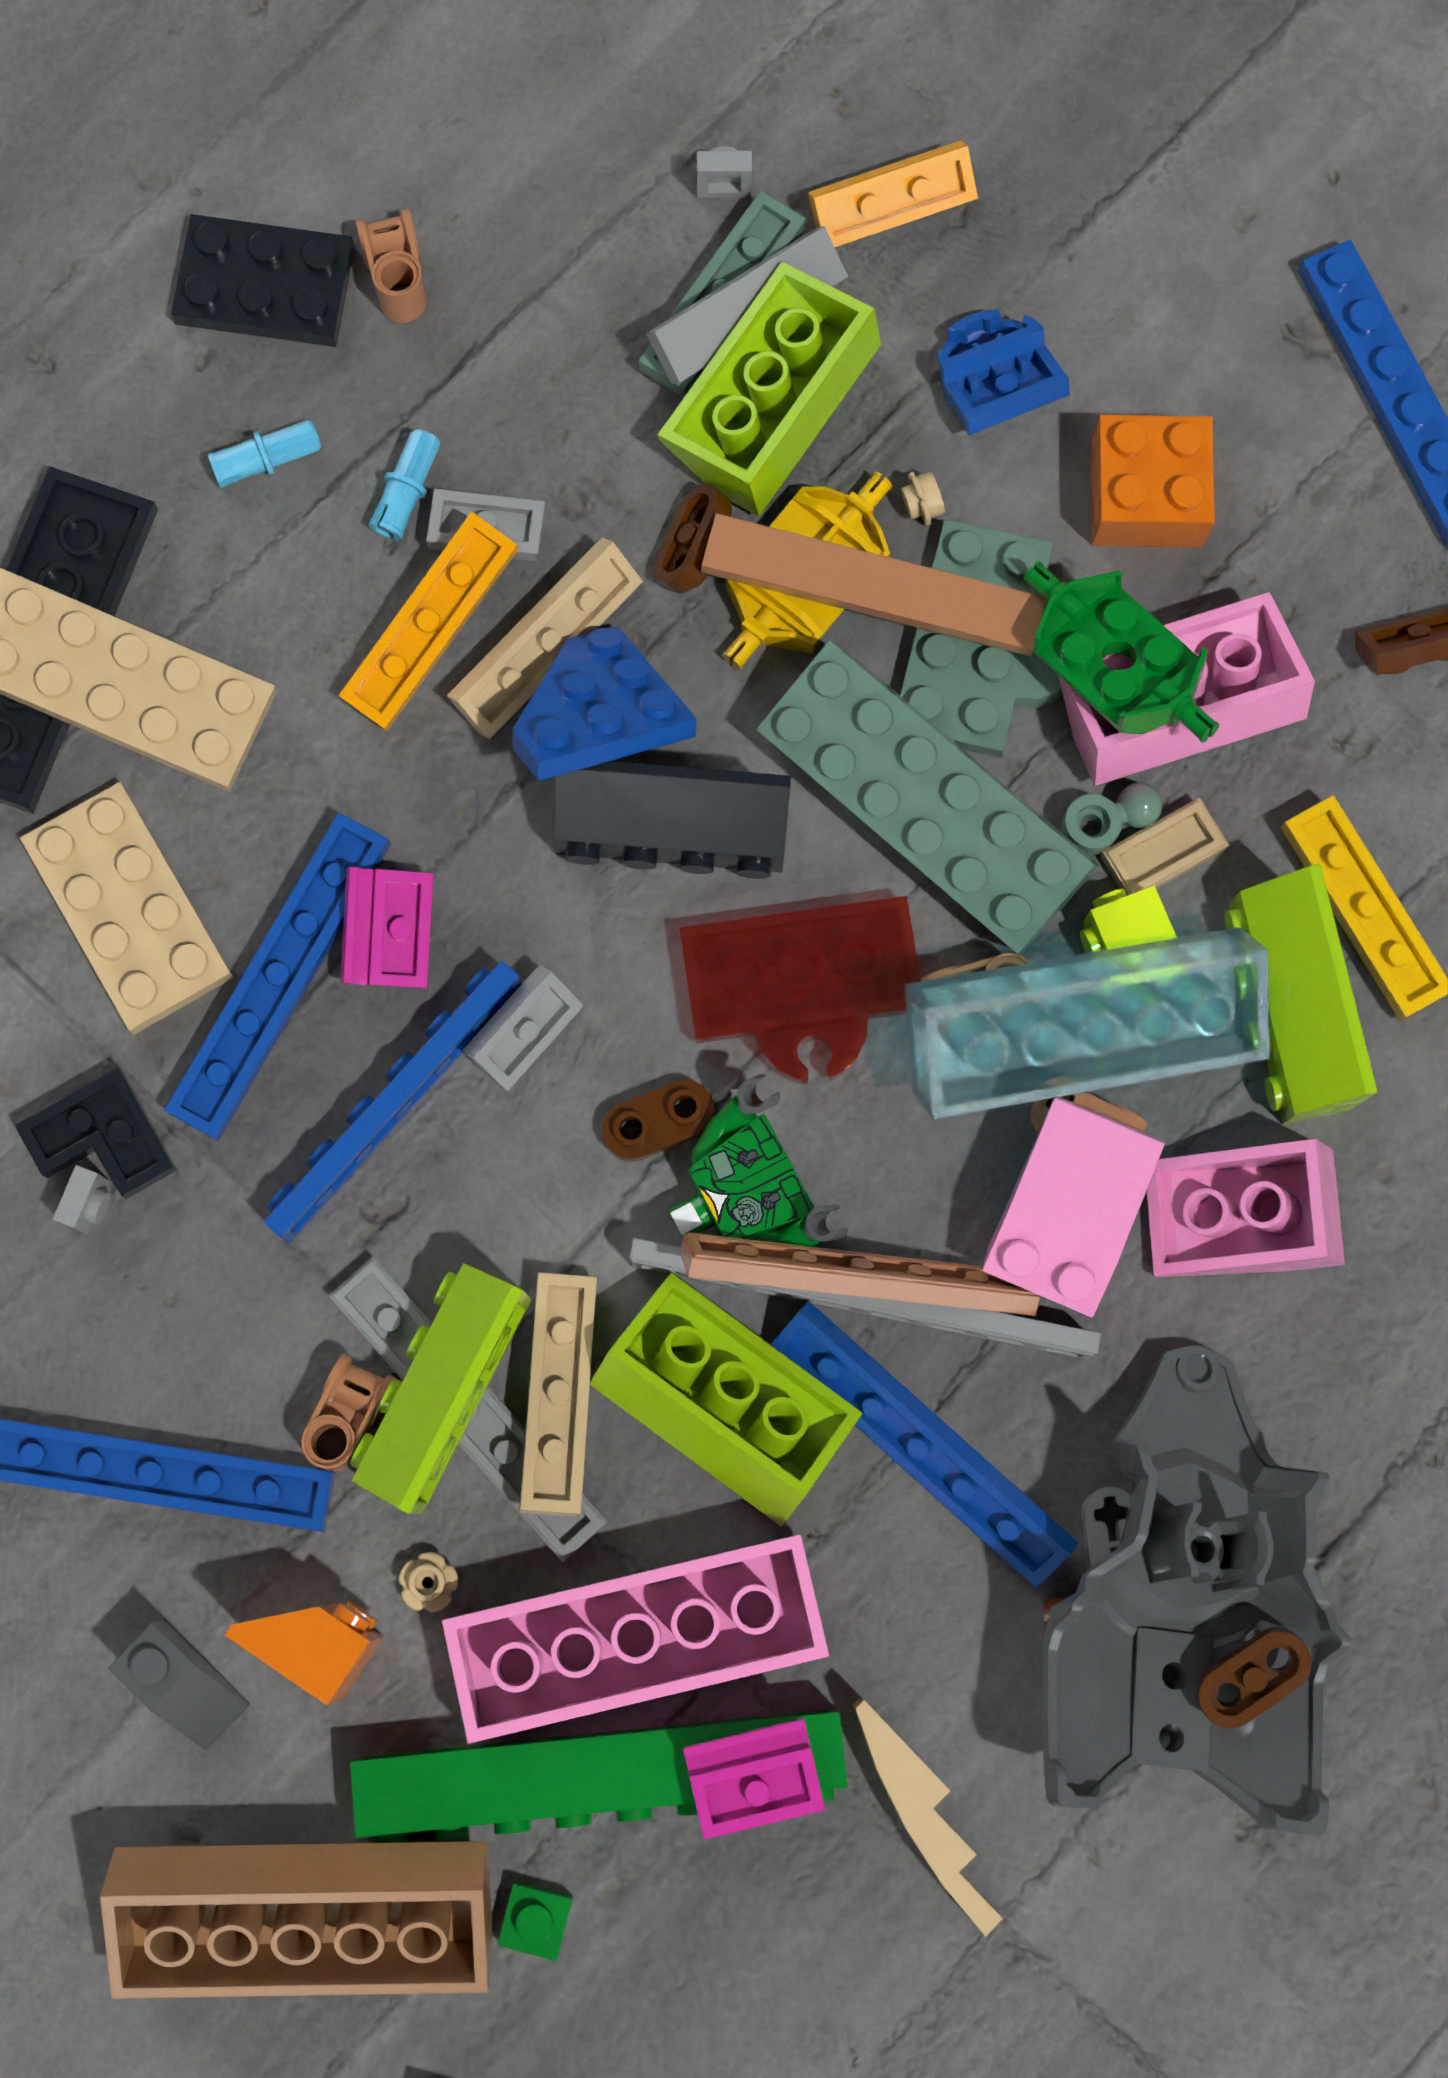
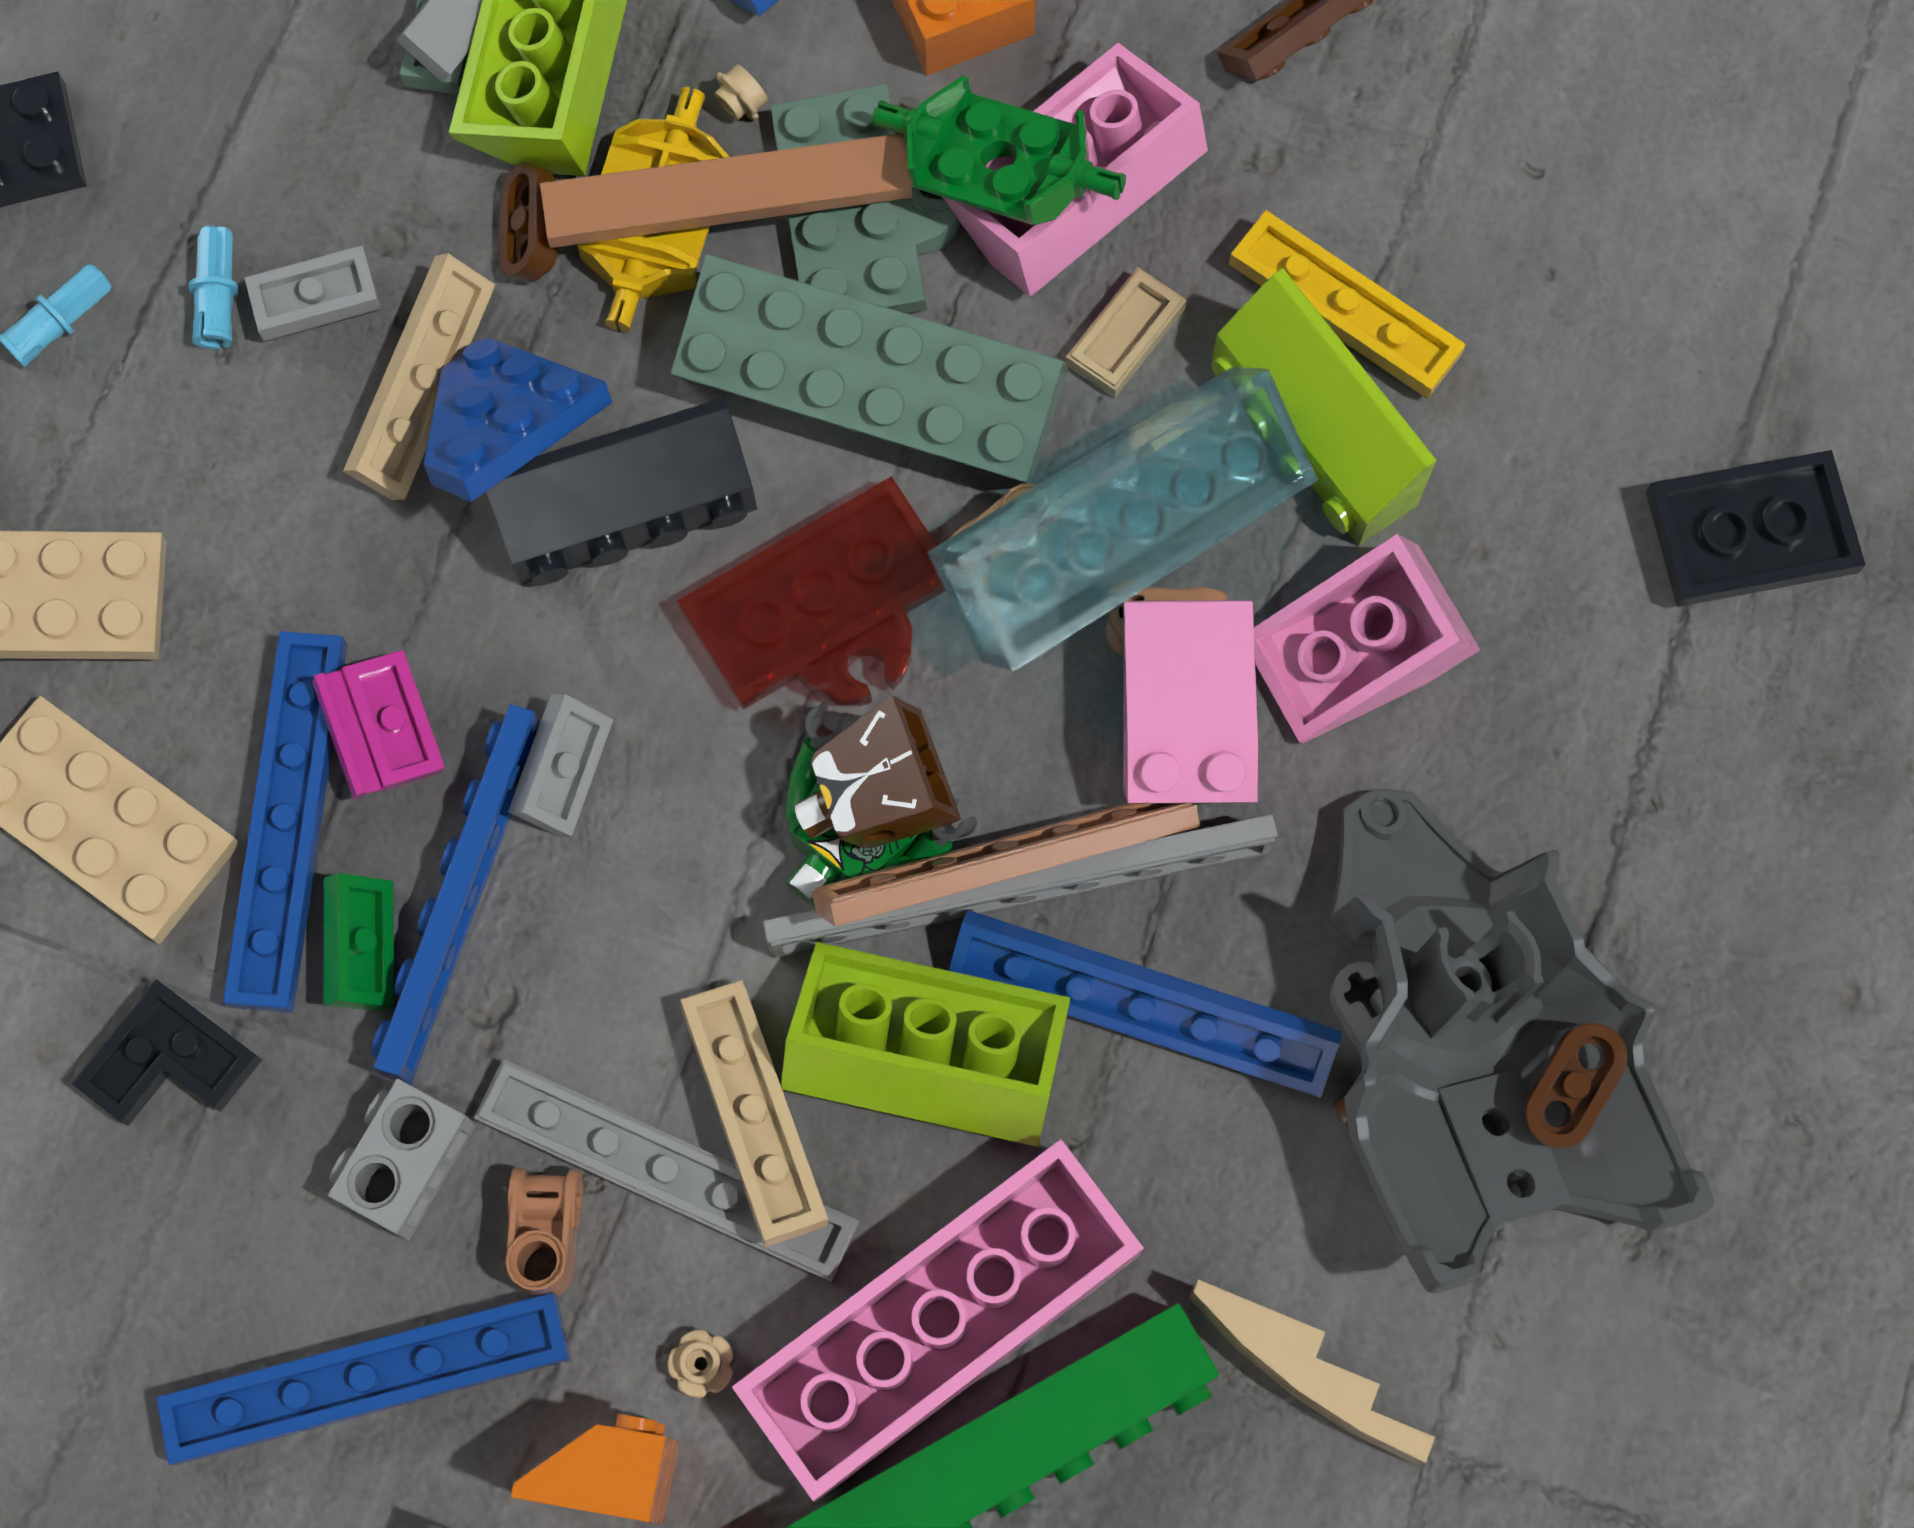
camera: 20 degrees left, 5 degrees down
light grey plate [52,1165,111,1235] -> none
light orange plate [338,511,520,731] -> none
lime slope [350,1263,532,1514] -> none
nougat piece [355,208,427,323] -> none
reddish brown plate [602,1080,714,1162] -> none
dark pink plate [683,1718,825,1840] -> none
sand green plate [1061,783,1162,855] -> none
neon yellow brick [1080,885,1177,976] -> none
none -> green plate [323,873,394,1011]
none -> light grey brick [328,1078,477,1241]
none -> reddish brown torso [795,695,961,849]

